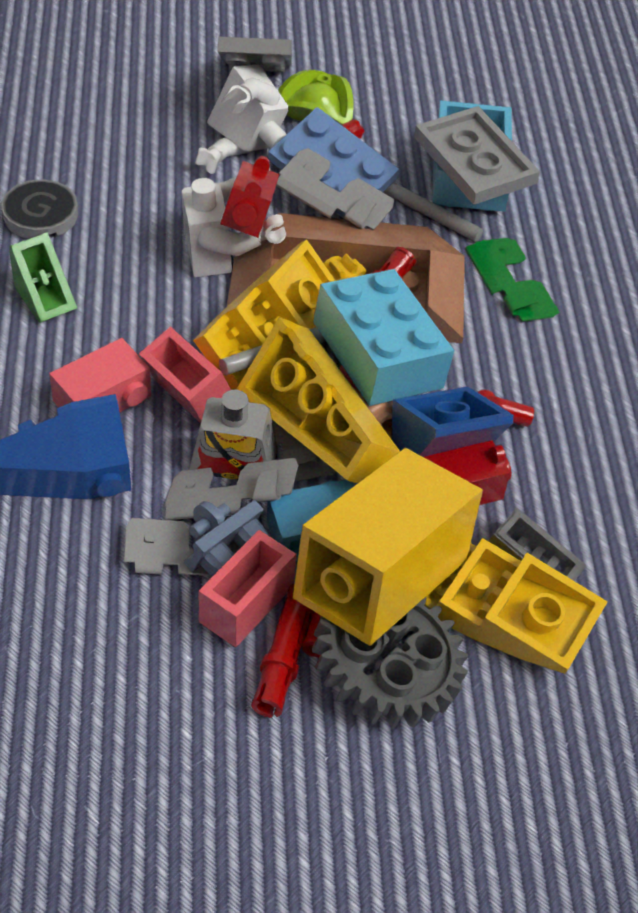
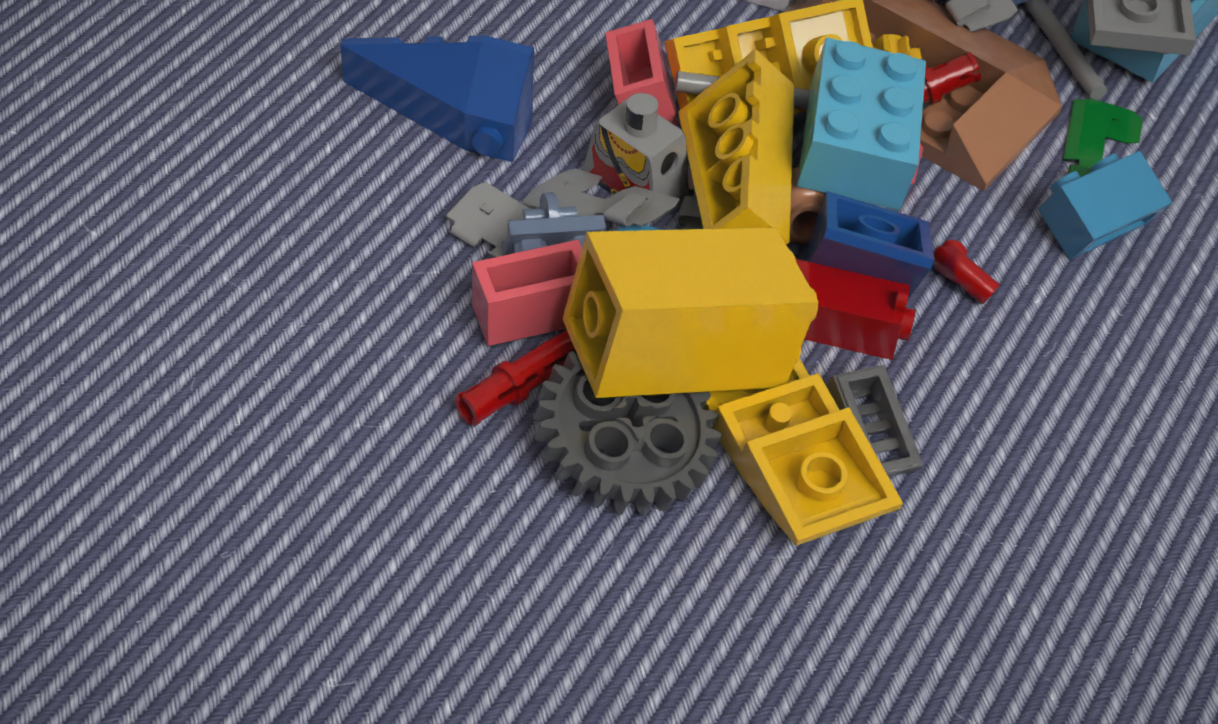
camera: 35 degrees right, 0 degrees up
coral brick [49,338,151,412] -> none
none -> dark azure brick [1038,151,1173,260]

